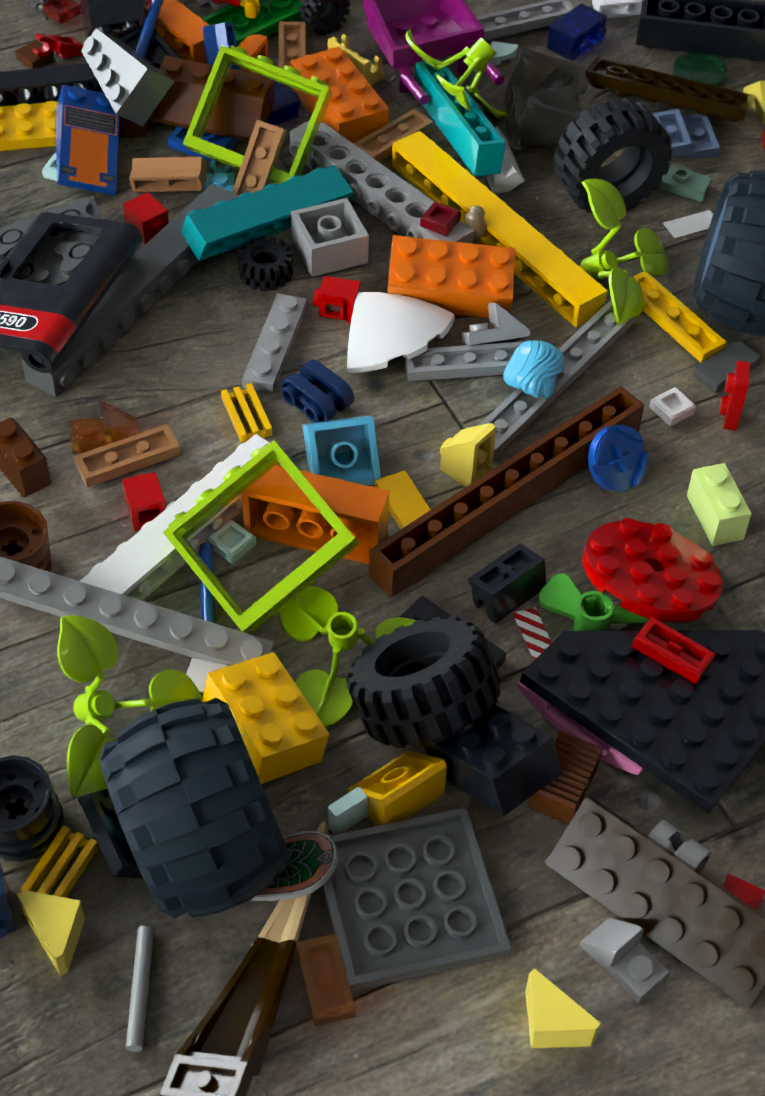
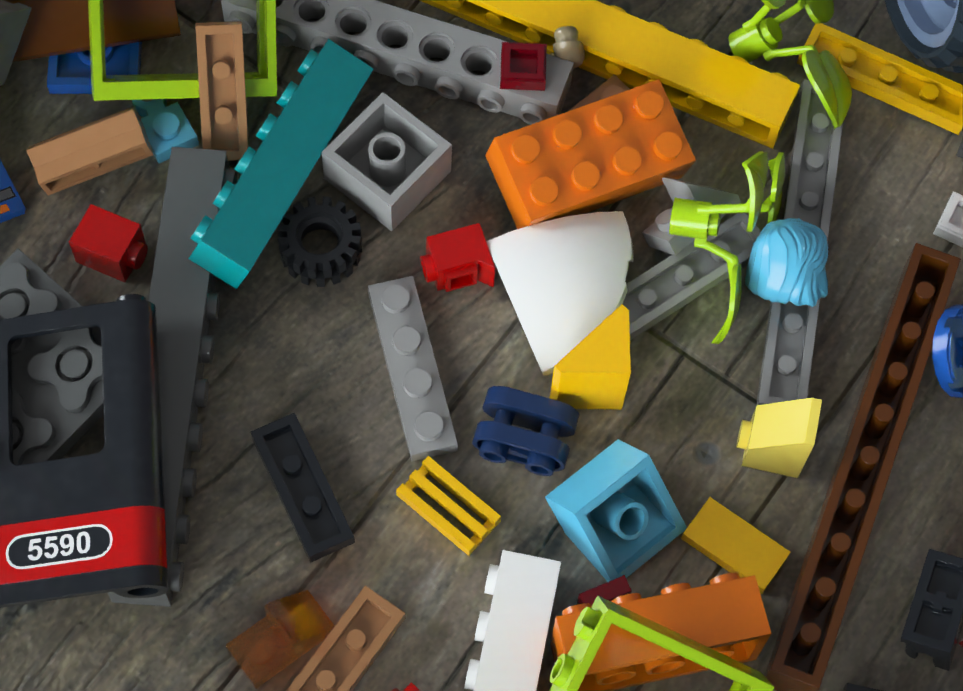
camera: 30 degrees left, 15 degrees up
none -> black plate [250,413,355,563]
none -> yellow slope [550,304,631,410]
none -> lime plant [669,151,785,344]

